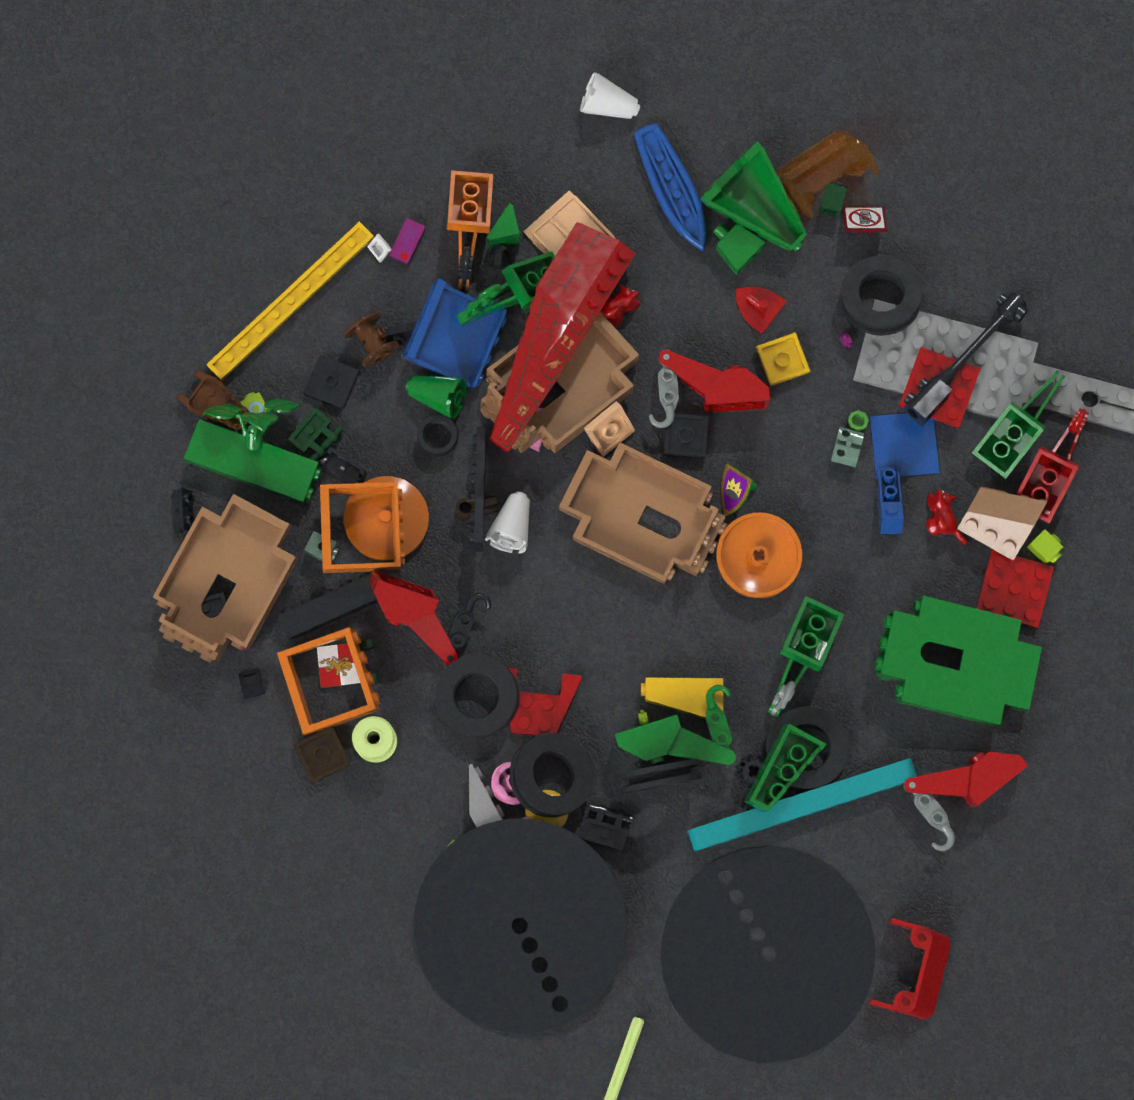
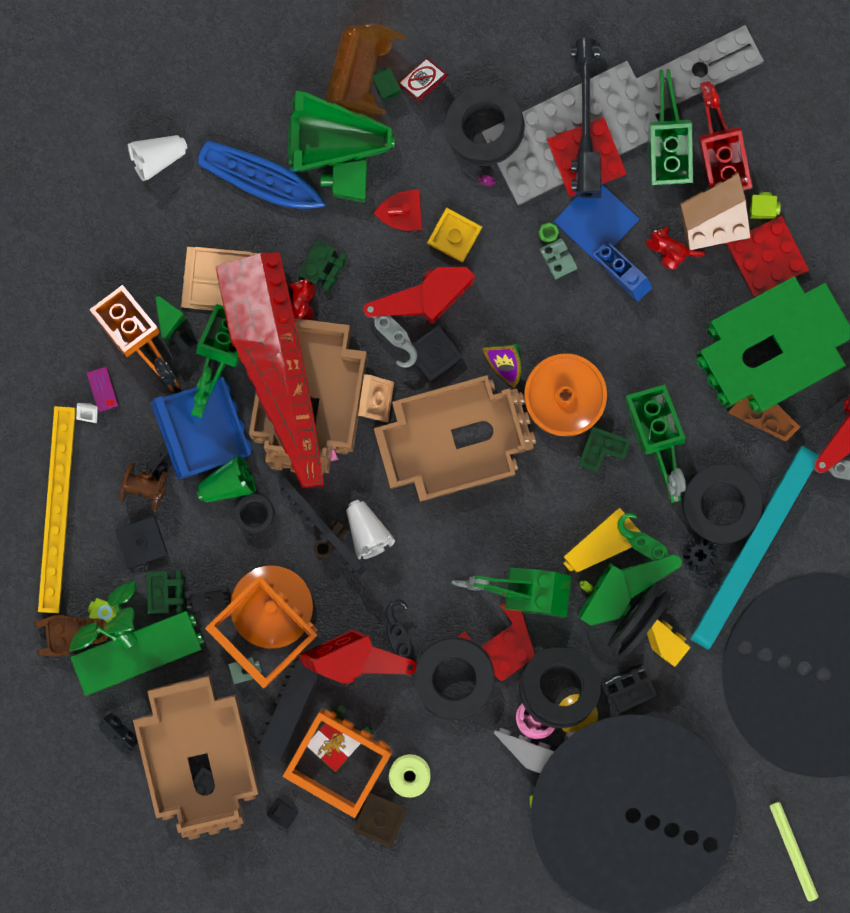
camera: 40 degrees left, 5 degrees up
green wedge [744,724,826,812] -> none
none -> dark green plate [298,239,348,291]
none -> green slope [452,568,571,617]
none -> dark green plate [578,426,631,473]
none -> yellow slope [647,620,690,667]
none -> dark orange wing [727,397,800,441]

